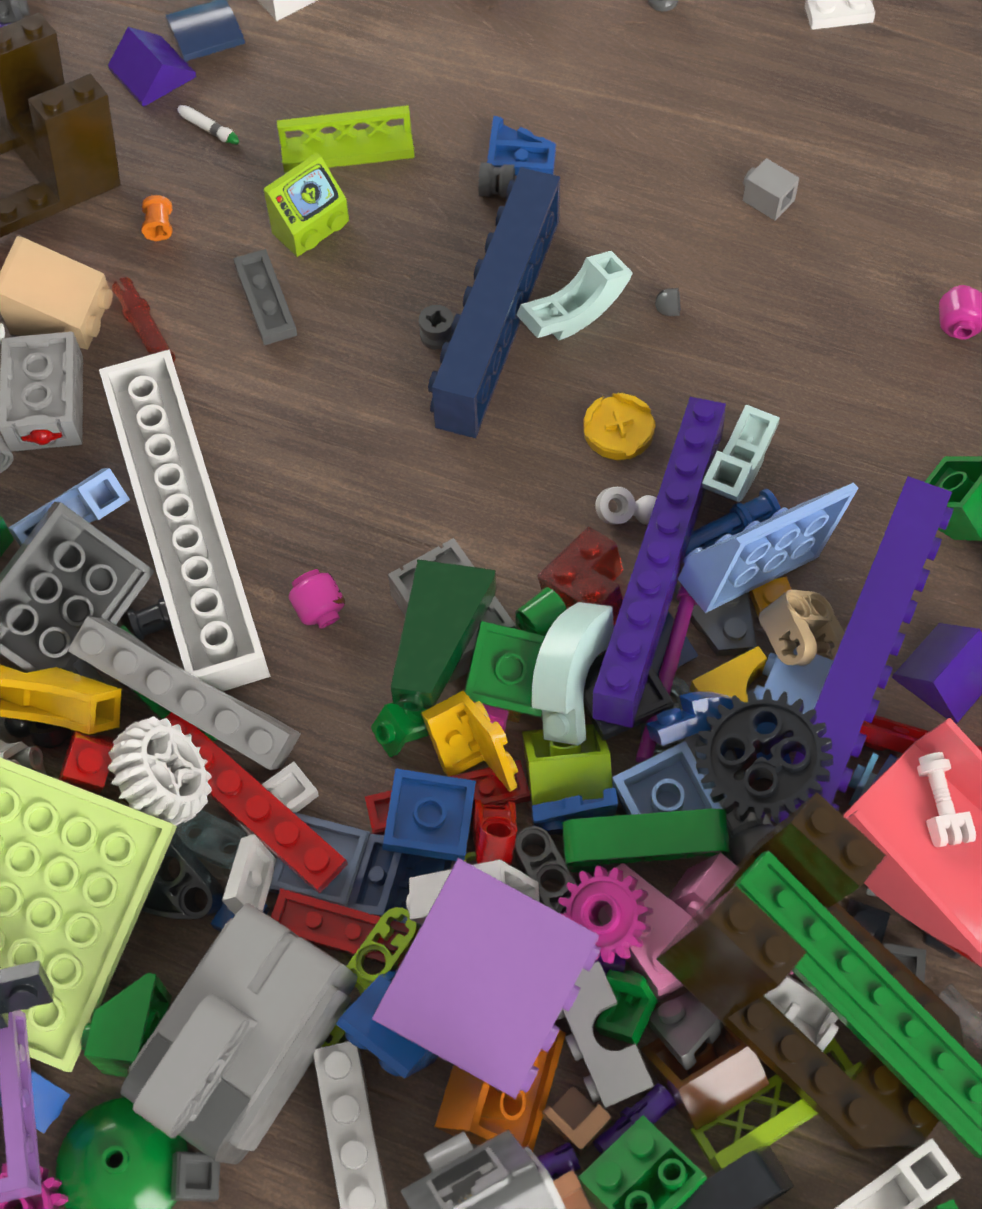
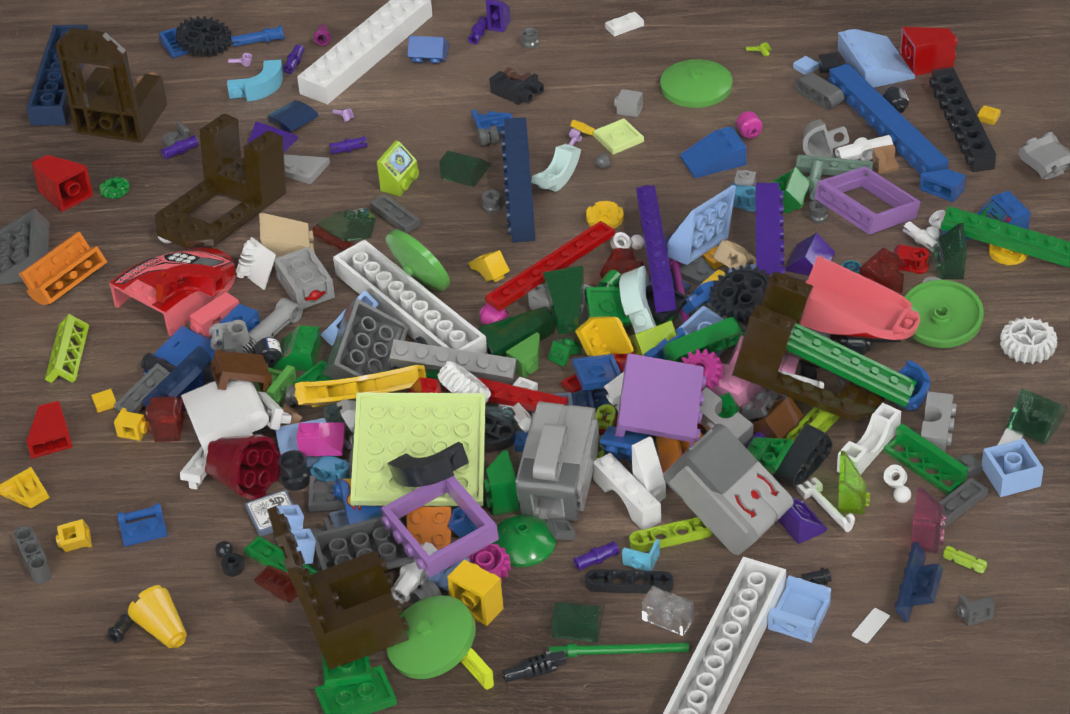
camera: 20 degrees left, 20 degrees down
orange bush [141,195,172,241] -> none
white piece [177,105,239,145] -> none
lime fence [277,105,415,173] -> none
light aqua arch [702,405,780,502] -> none
white hinge [917,752,976,847] -> none
none -> light grey wing [284,155,330,184]
none -> clear green slope [318,208,376,241]
none -> dark purple pin [329,136,368,155]
none -> lavender hand [332,108,354,122]
none -> bright green dish [385,229,450,292]
none -> clear green slope [439,151,491,187]
none -> yellow arch [468,250,510,283]
none -> dark green slope [478,306,555,357]
none -> red plate [485,221,615,311]
none -> black hips [489,67,544,105]
none -> bright green slope [506,332,541,378]
none -> lavender hand [568,128,582,146]
none -> yellow tile [570,120,595,136]
none -> yellowish green tile [593,118,644,154]
none -> white slope [632,437,666,502]
none -> bright green dish [660,59,732,108]
none -> blue slope [680,126,747,179]
none -> dark azure piece [729,182,756,212]
none -> light grey bracket [734,170,756,194]

